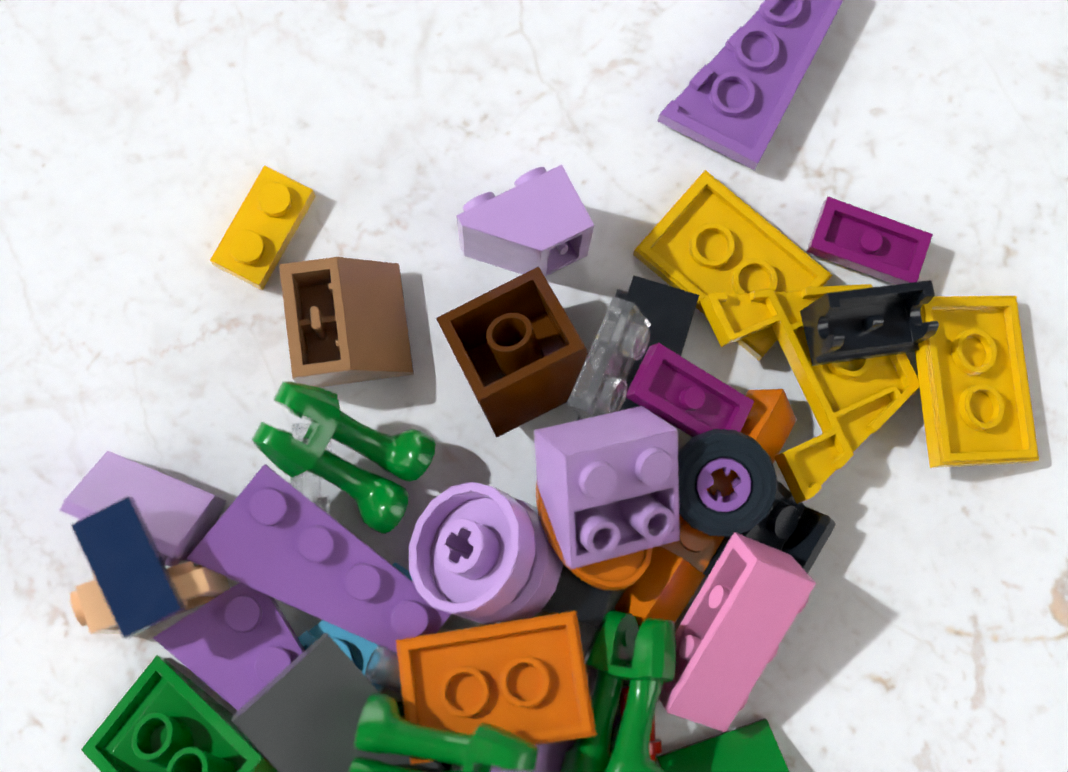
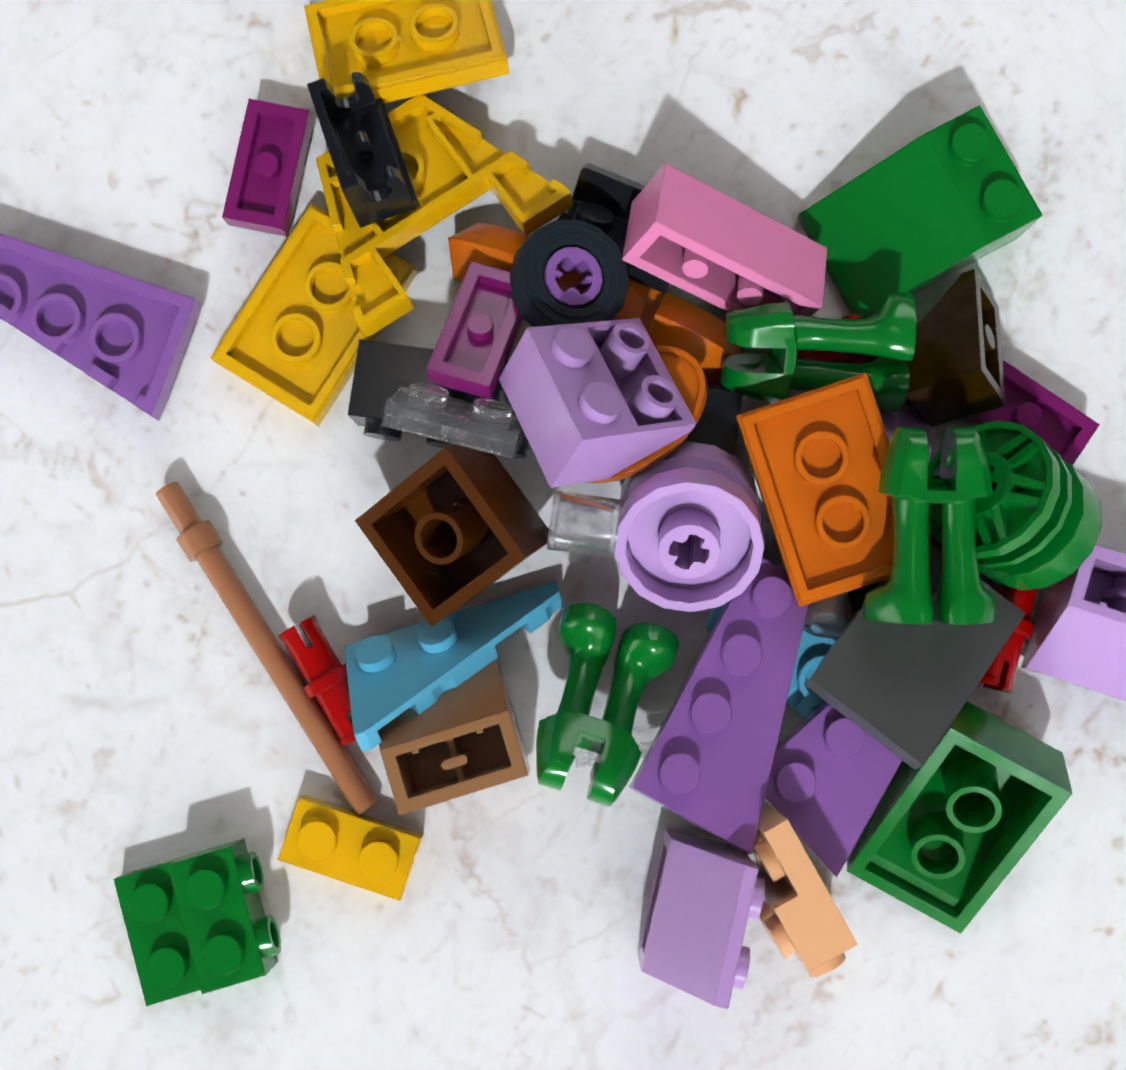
camera: 90 degrees left, 5 degrees up
dark blue tile [71,496,186,638] -> none
lavender slope [457,164,594,276] -> none
none -> green plate [113,838,281,1006]
none -> nougat bar [155,482,379,815]
none -> red pin [278,615,356,747]
none -> medium azure wing [344,581,564,752]
none -> clear piece [547,490,622,564]

